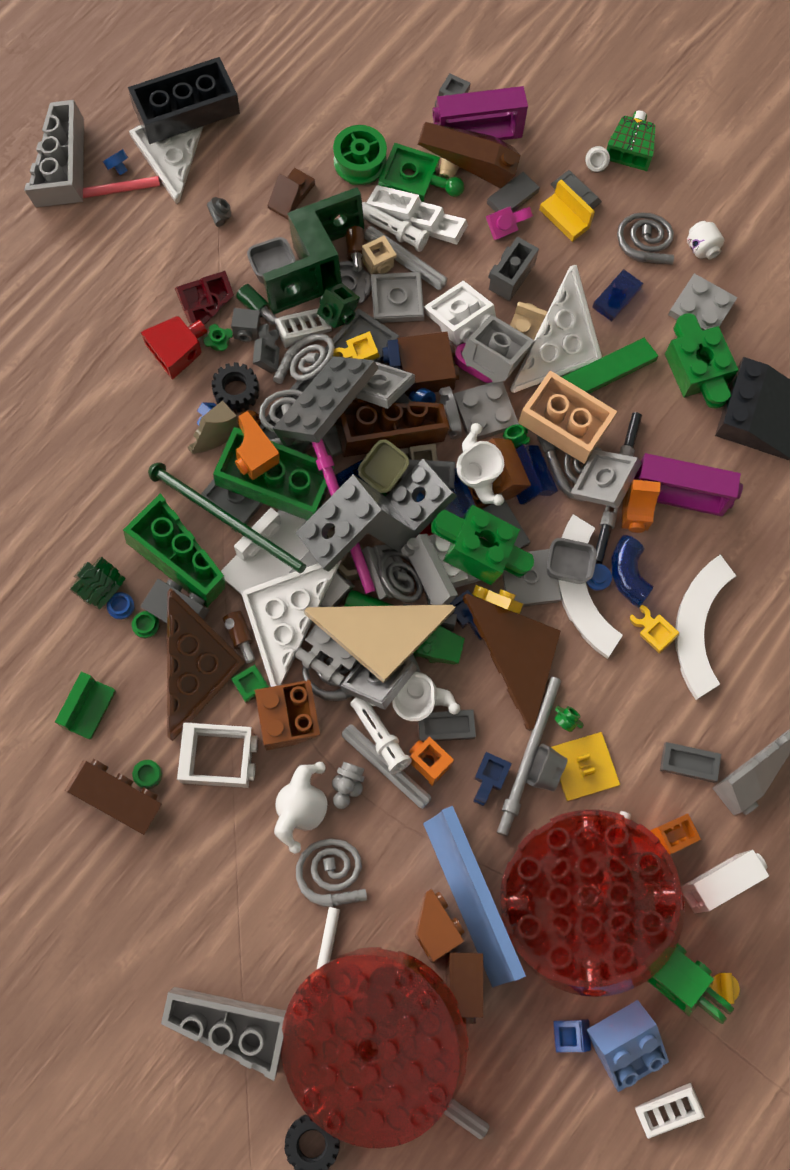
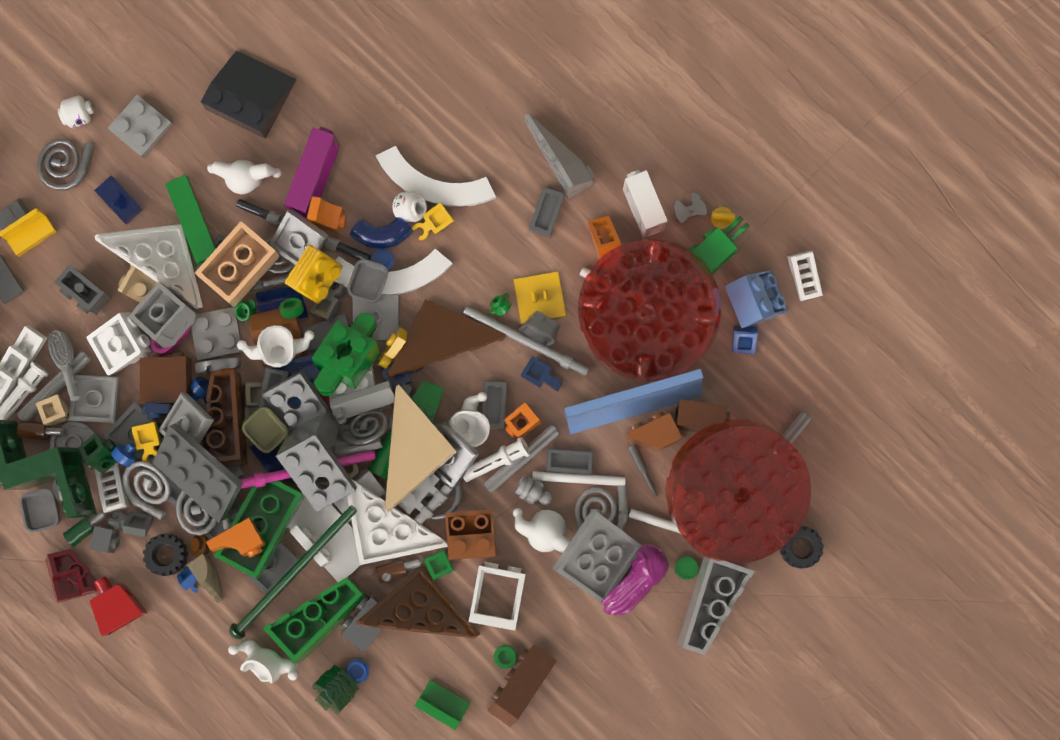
camera: 75 degrees left, 10 degrees up
green plate [132,611,160,639] -> none
green plate [203,324,233,351] -> none
dark pink plate [485,207,533,240] -> none
green brick [664,313,739,409] -> none
none -> light grey piece [48,330,80,401]
none -> blue tile [111,442,137,467]
none -> white piece [207,159,282,195]
none -> white piece [228,639,299,684]
none -> green tile [279,298,304,319]
none -> yellow brick [285,244,343,304]
none -> dark grey plate [309,282,346,323]
none -> white head [392,192,427,222]
none -> white bar [532,471,625,486]
none -> dark grey tile [546,448,594,475]
none -> light grey plate [552,509,642,603]
none -> magenta hair [601,544,669,615]
none -> dark grey piece [627,444,658,497]
none -> light grey piece [674,193,707,224]
none -> green piece [675,557,698,580]

